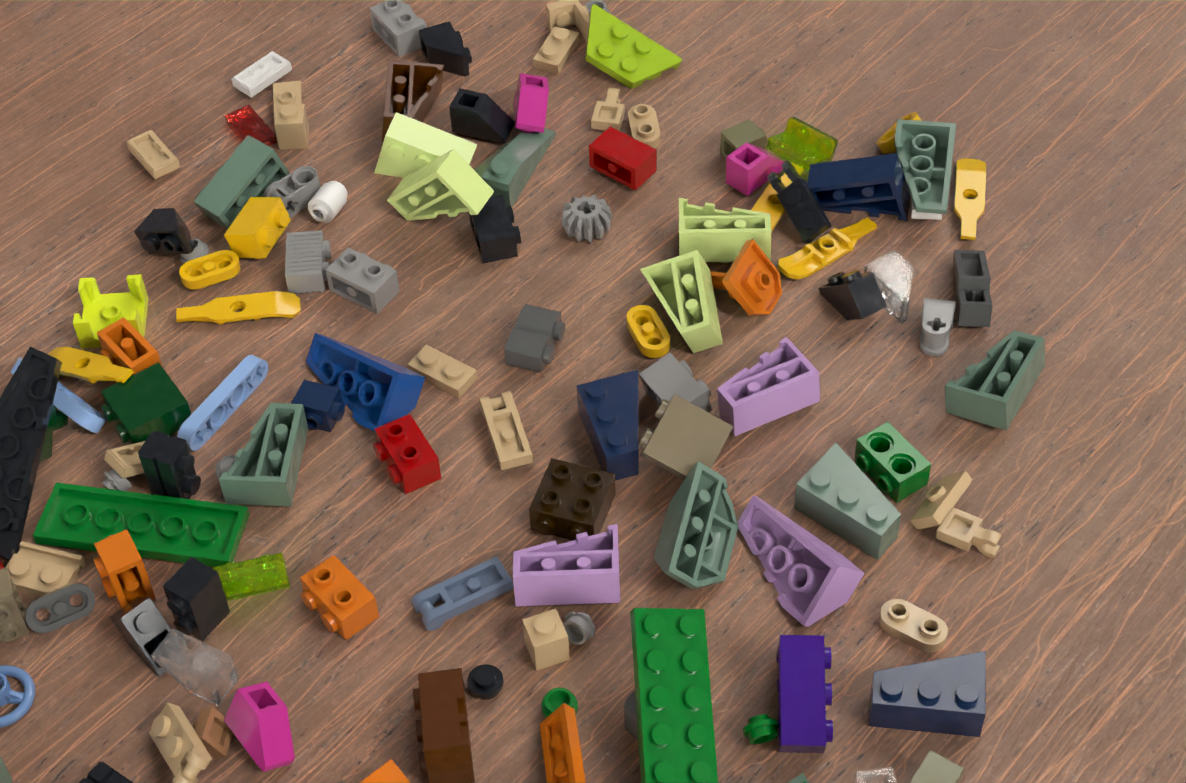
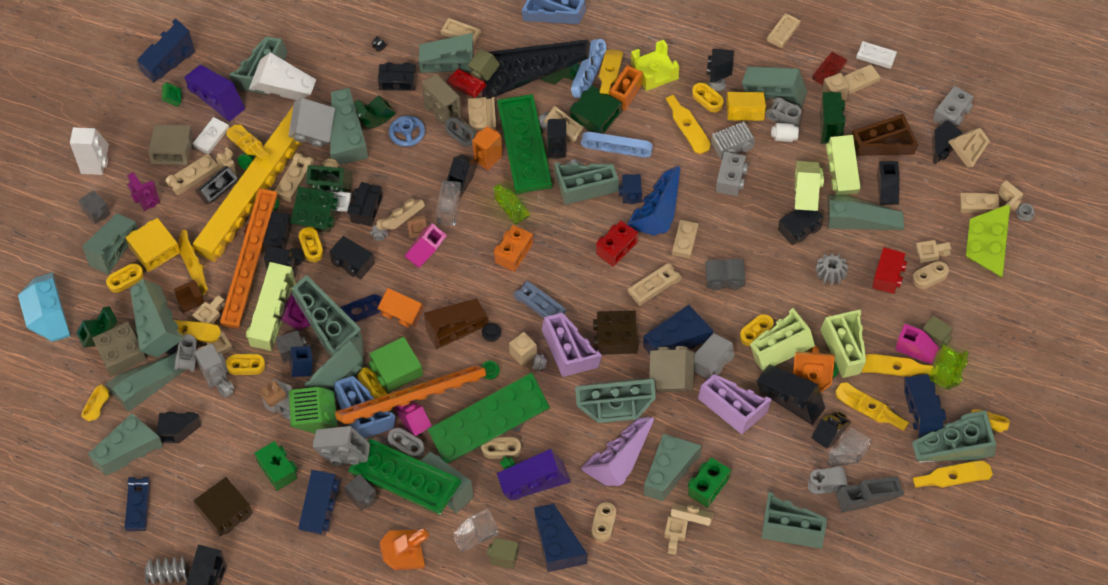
camera: 70 degrees right, 10 degrees up
black brick [163,556,230,641] -> none
dark pink slope [513,73,549,133] -> none
black hinge [767,161,832,244] -> none
none -> tan plate [481,437,521,459]
none -> black wedge [756,364,825,426]
none -> dark green brick [820,91,846,144]
none -> tan wing [949,128,990,167]

